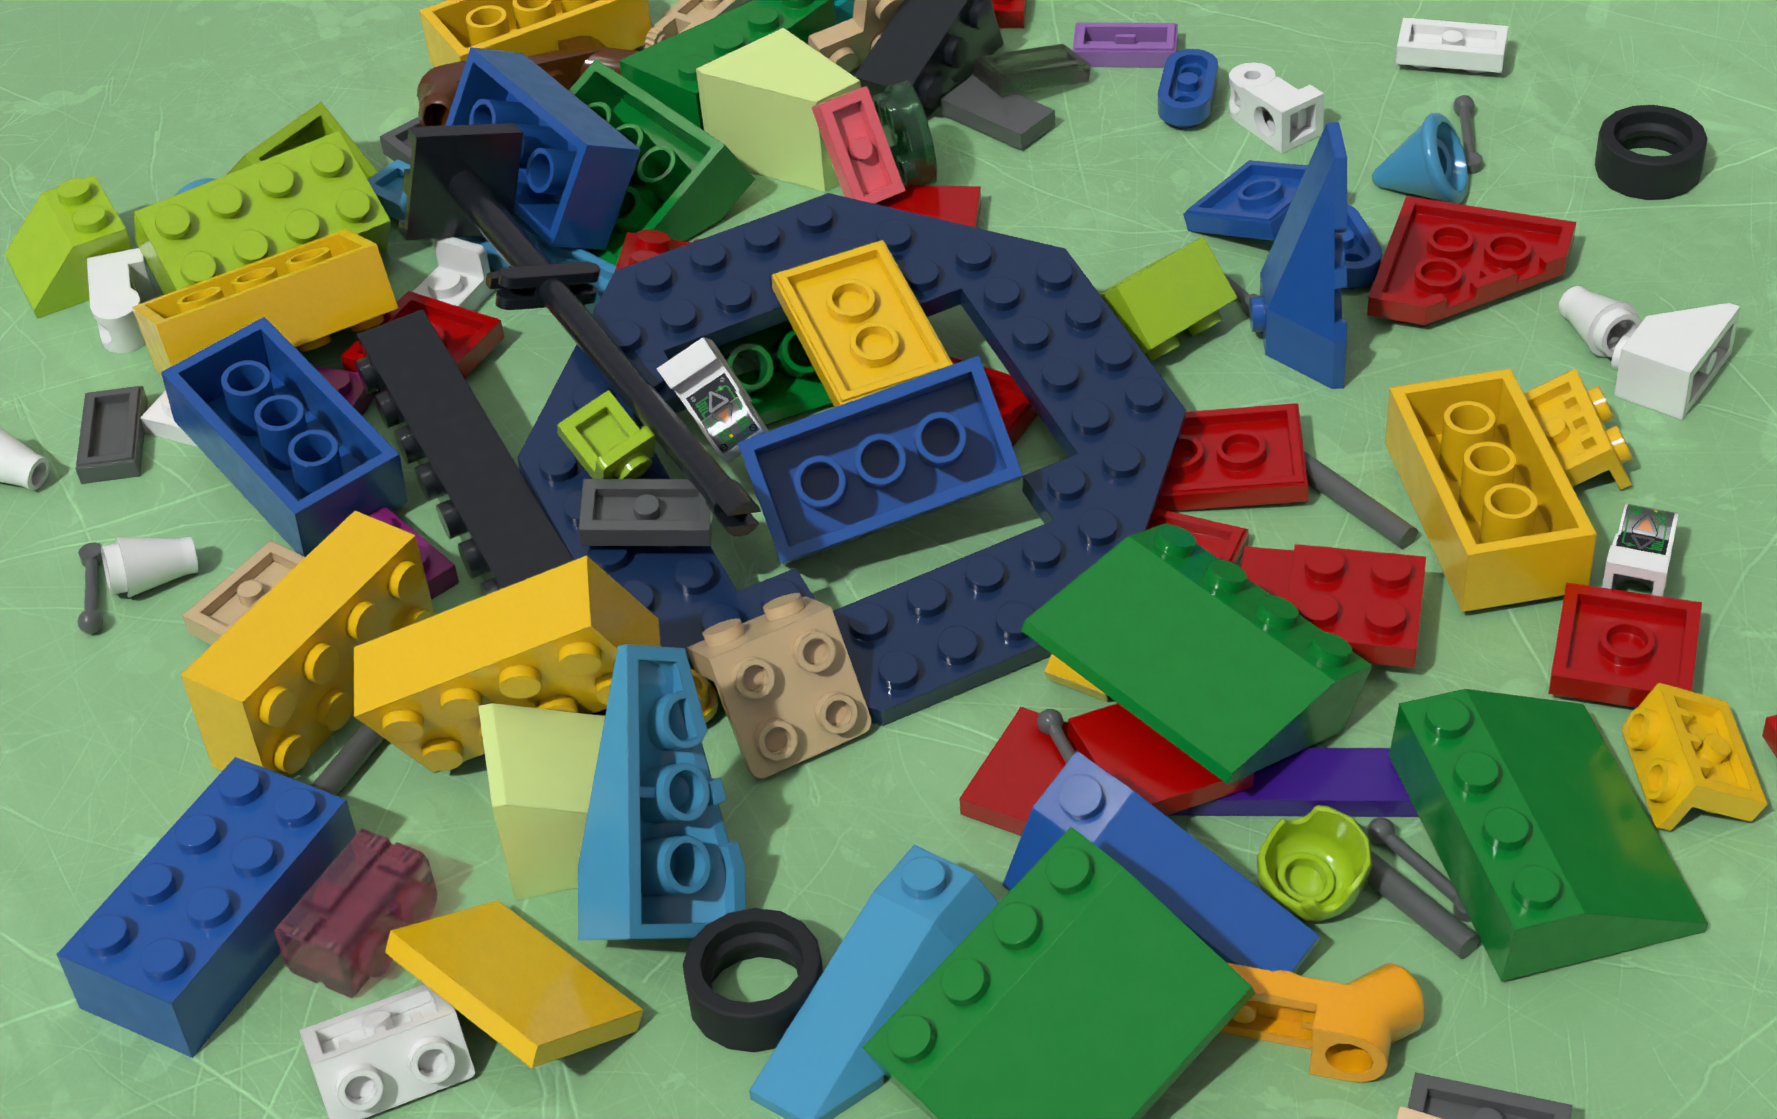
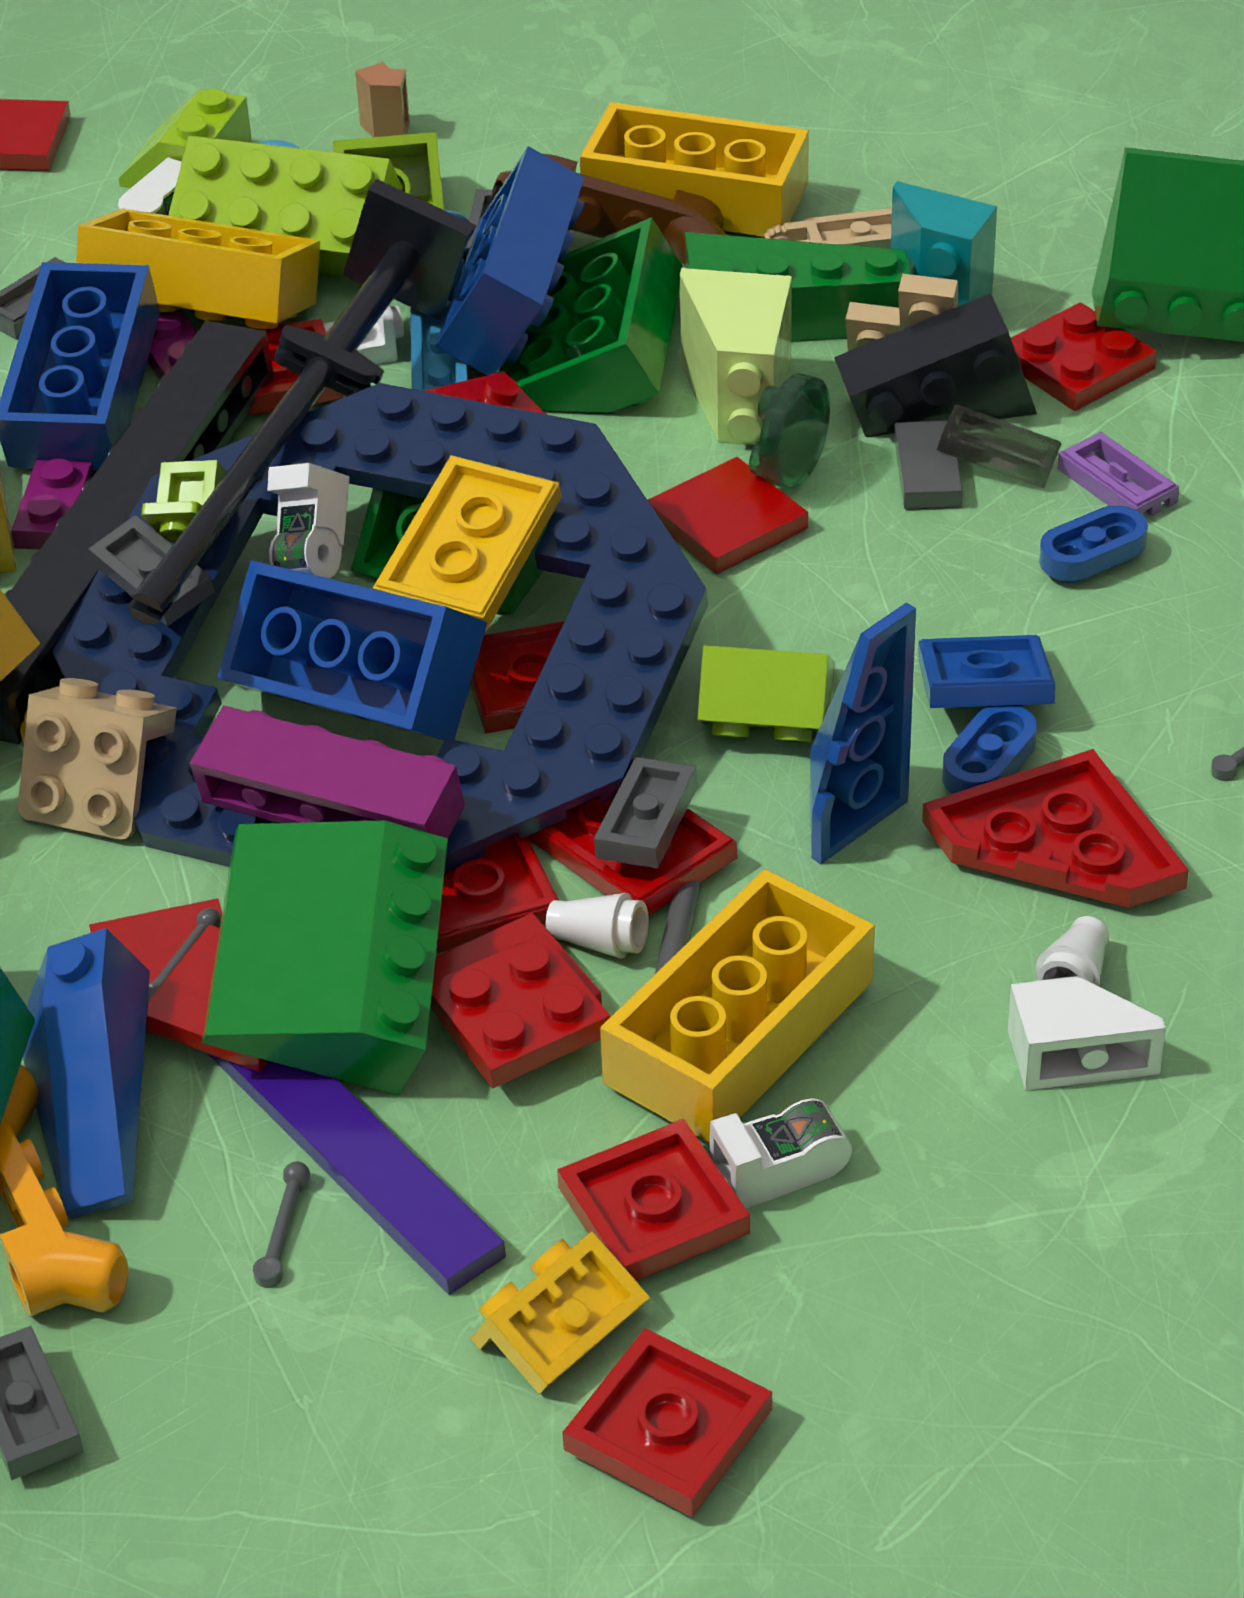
camera: 45 degrees right, 0 degrees up
coral plate [811,86,905,204] -> none
white leg [1229,62,1324,154] -> none
lime hair [1257,805,1372,922] -> none
dark grey bar [1367,851,1480,959] -> none
dark azure hat [1372,113,1468,204] -> none
green slope [1389,689,1708,982] -> none
yellow bracket [1524,368,1634,490] -> none
none -> magenta brick [190,705,465,838]
none -> nougat piece [355,62,410,137]
none -> white cone [546,893,649,959]
none -> dark grey plate [594,757,698,869]

